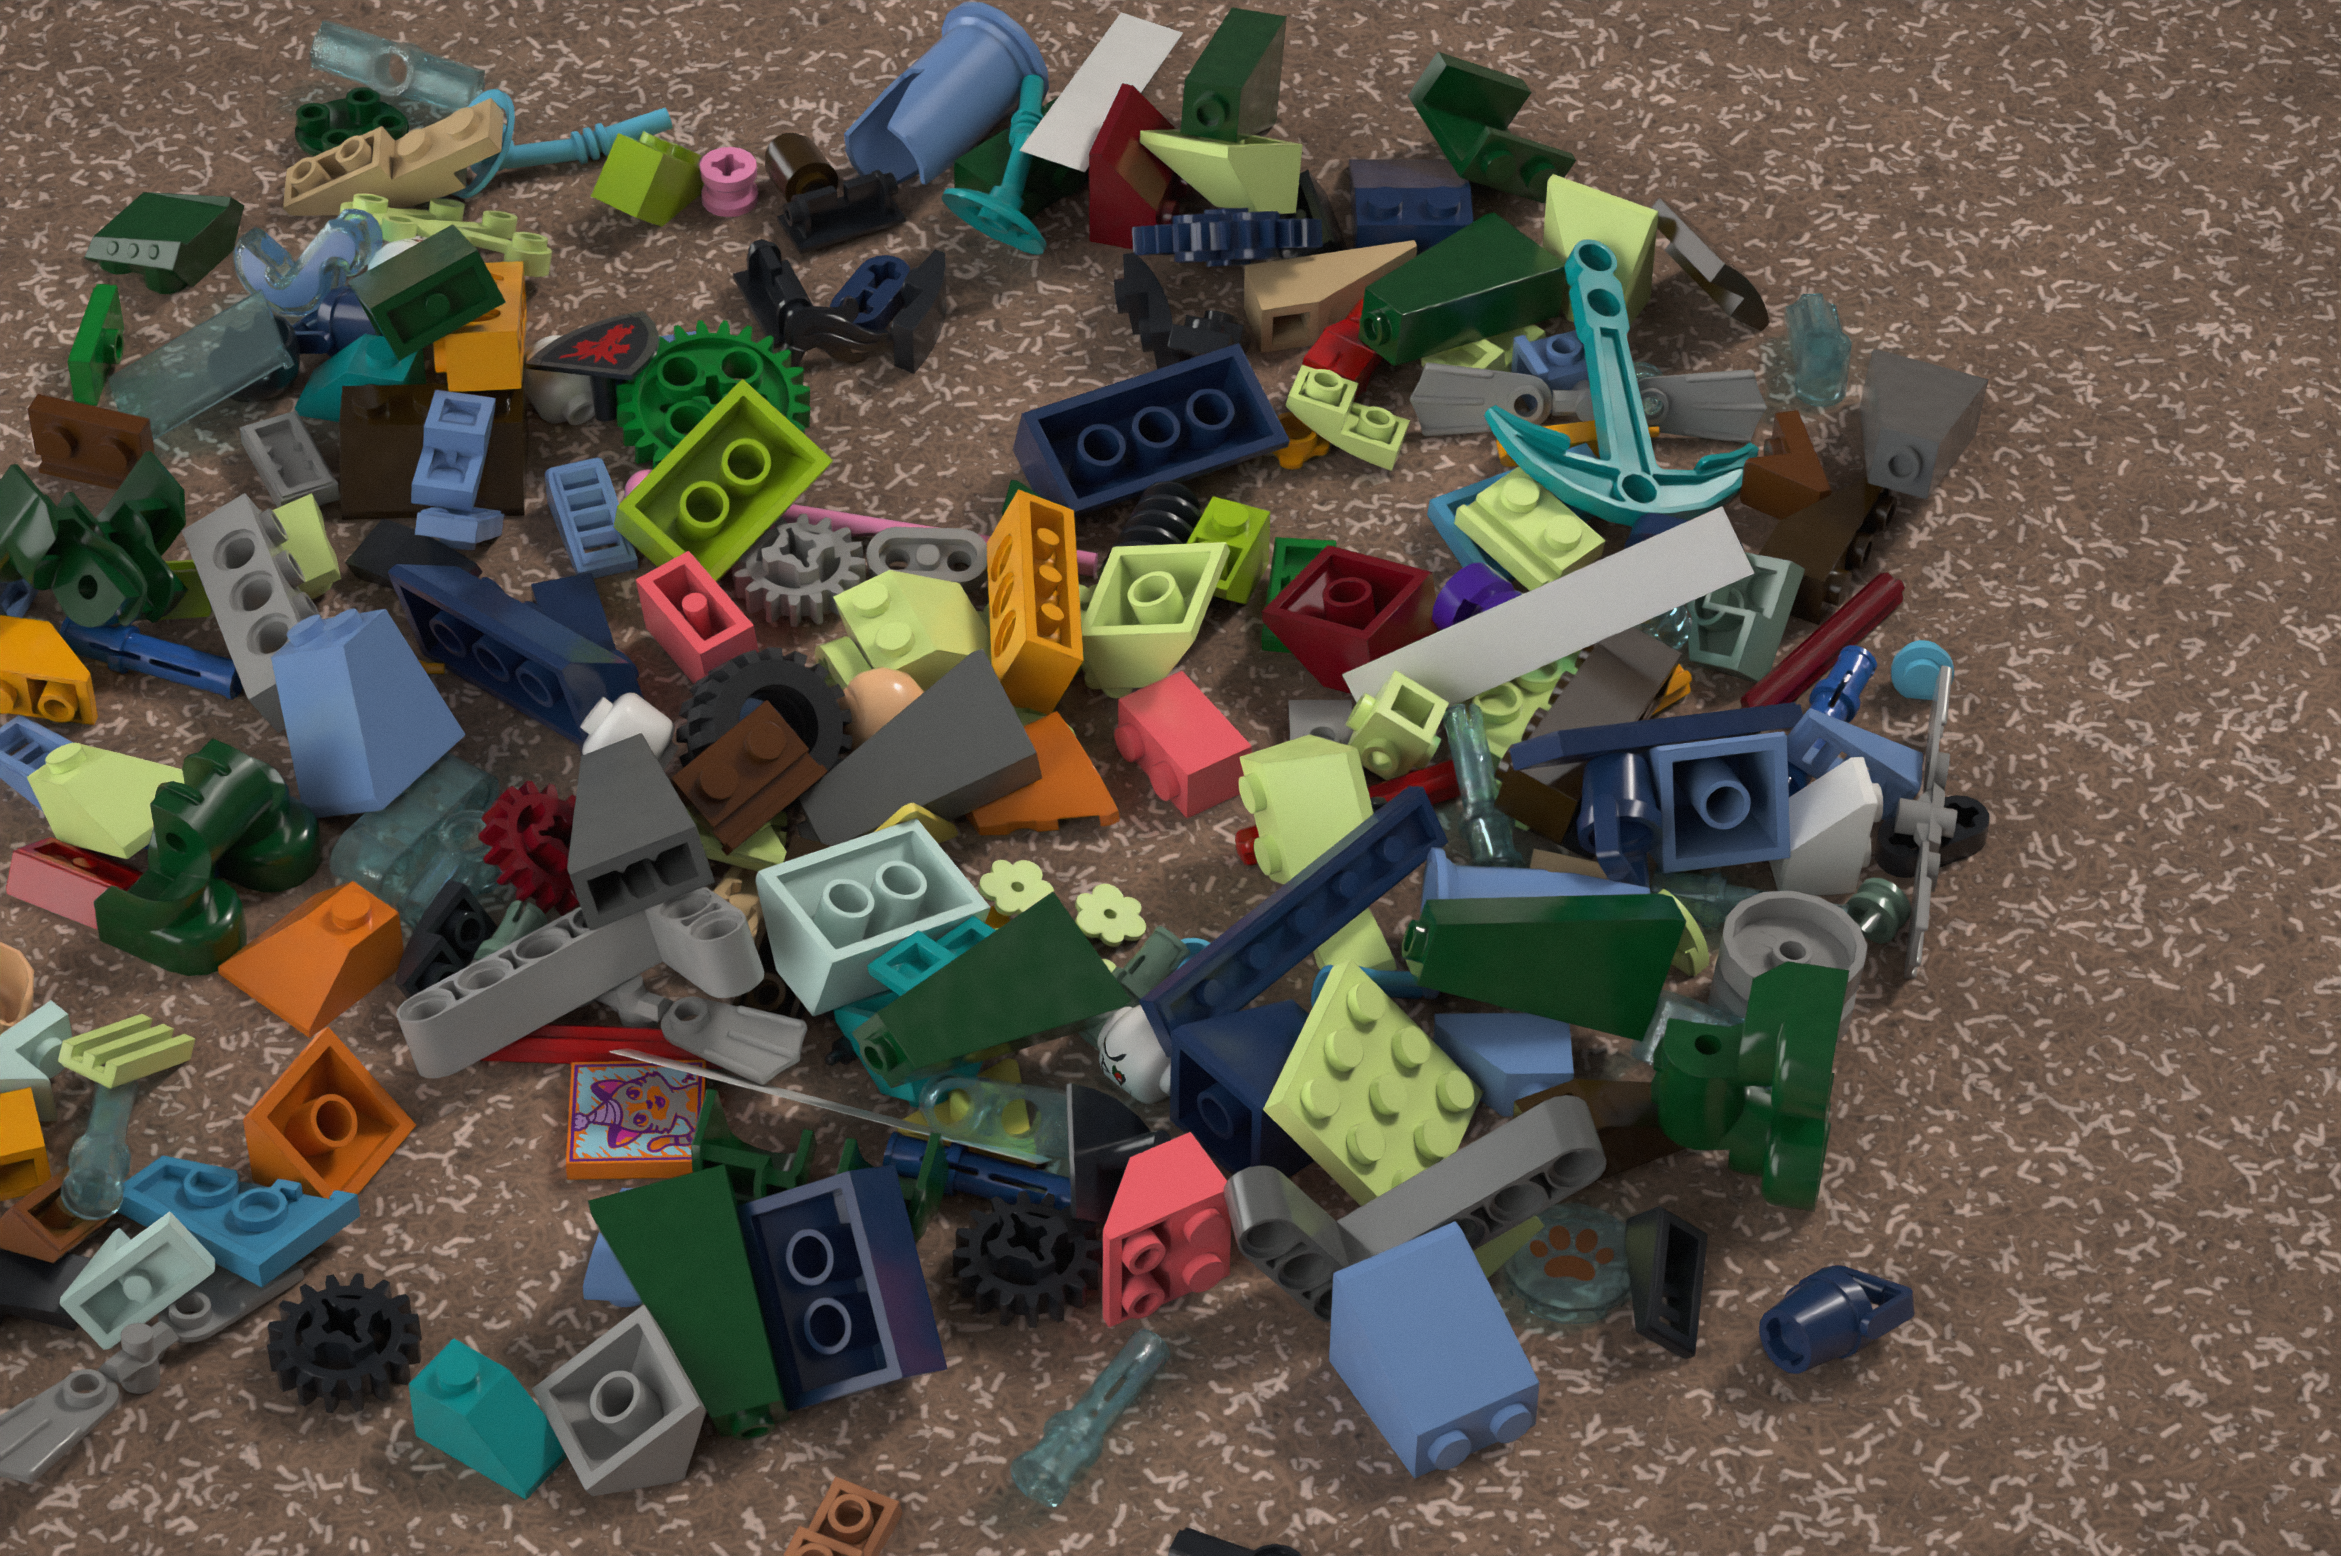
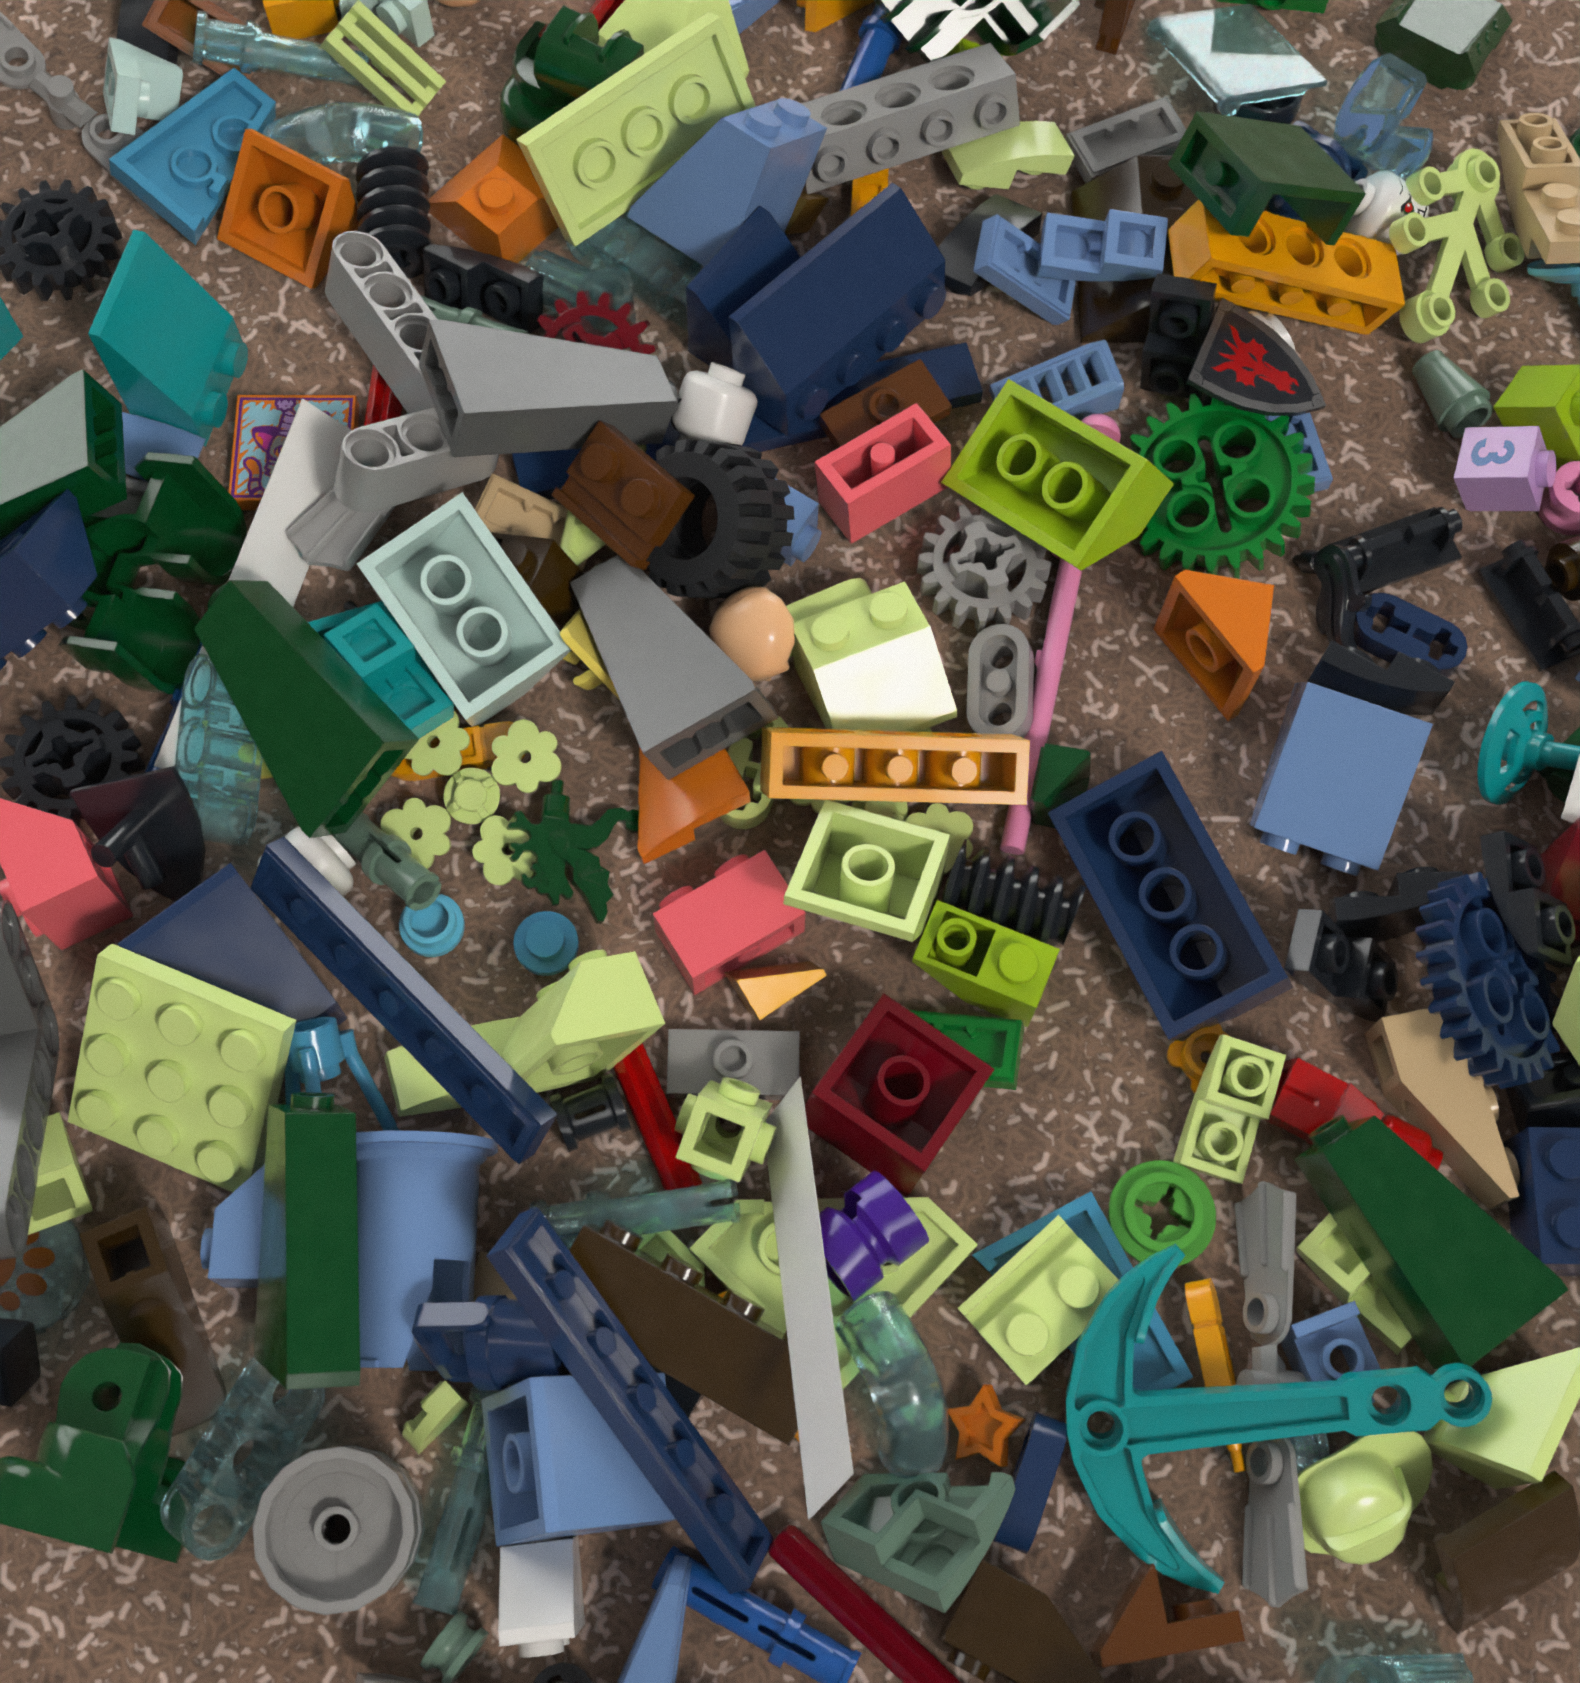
camera: 90 degrees right, 25 degrees up
none -> teal slope [88,229,248,447]
none -> clear light blue cylinder [262,102,423,166]
none -> black piece [356,146,432,279]
none -> dark green piece [506,780,638,924]
none -> dark azure plate [513,911,579,976]
none -> yellowish green plate [516,11,756,247]
none -> dark blue slope [686,205,801,369]
none -> piece [724,961,827,1020]
none -> reddish brown plate [818,359,952,449]
none -> bright green gear [1107,1160,1216,1267]
none -> black slope [1140,273,1217,398]
none -> orange slope [1153,570,1274,722]
none -> medium blue slope [1249,682,1433,876]
none -> yellowish green piece [1298,1431,1433,1565]
none -> sand green cone [1412,350,1493,438]
none -> lavender brick [1454,426,1556,511]
none -> black slope [1480,830,1575,969]

